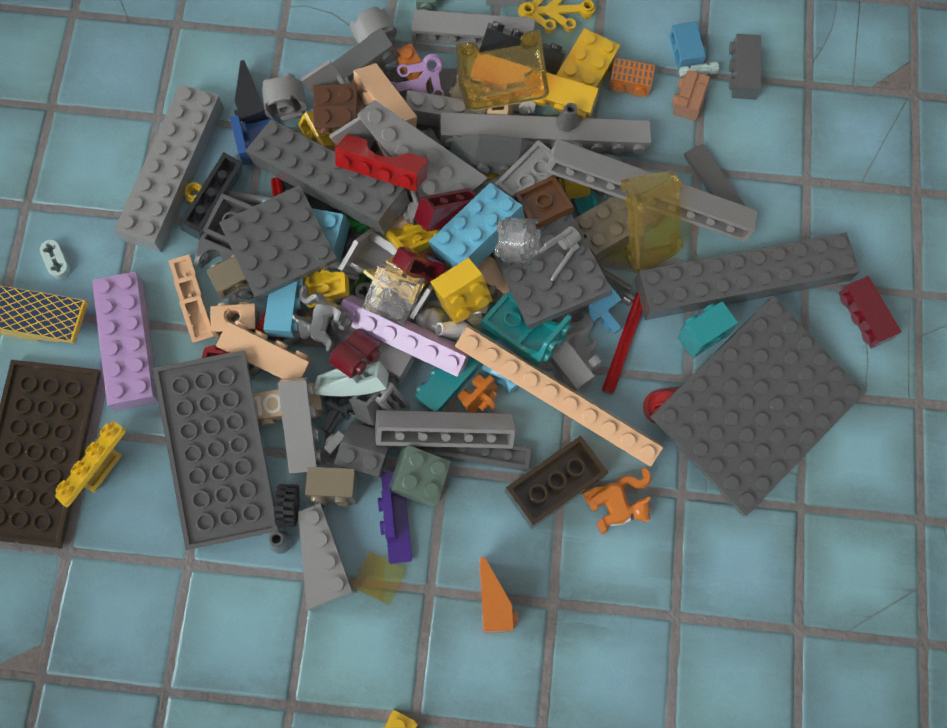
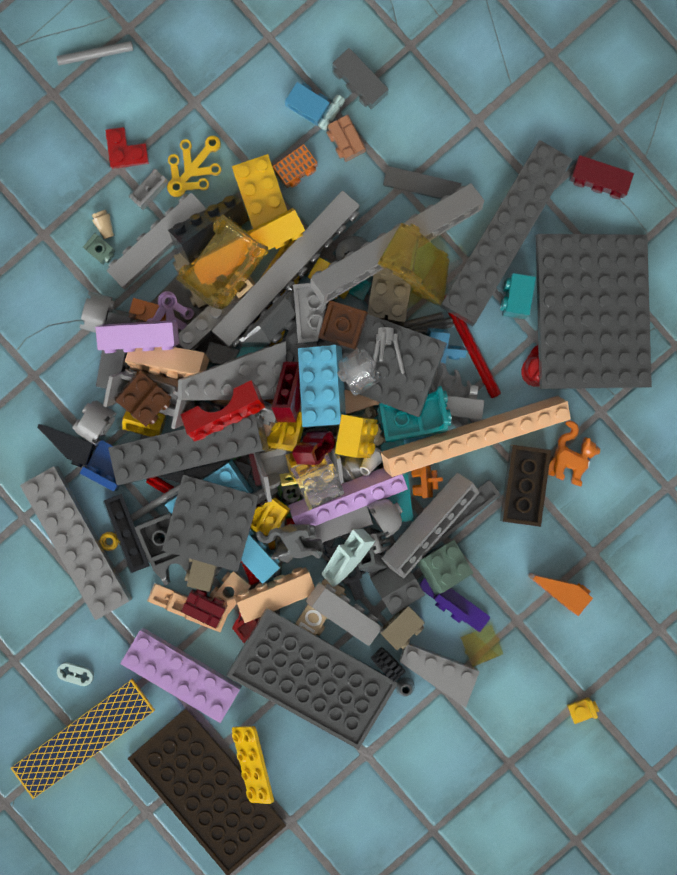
camera: 45 degrees left, 15 degrees up
light grey plate [324,431,344,458] -> none
dark red brick [329,328,381,378] -> none
dark grey cone [556,103,578,132] -> none
none -> lavender brick [95,320,179,353]
none -> dark red brick [181,589,228,629]
none -> light grey cylinder [367,498,403,538]

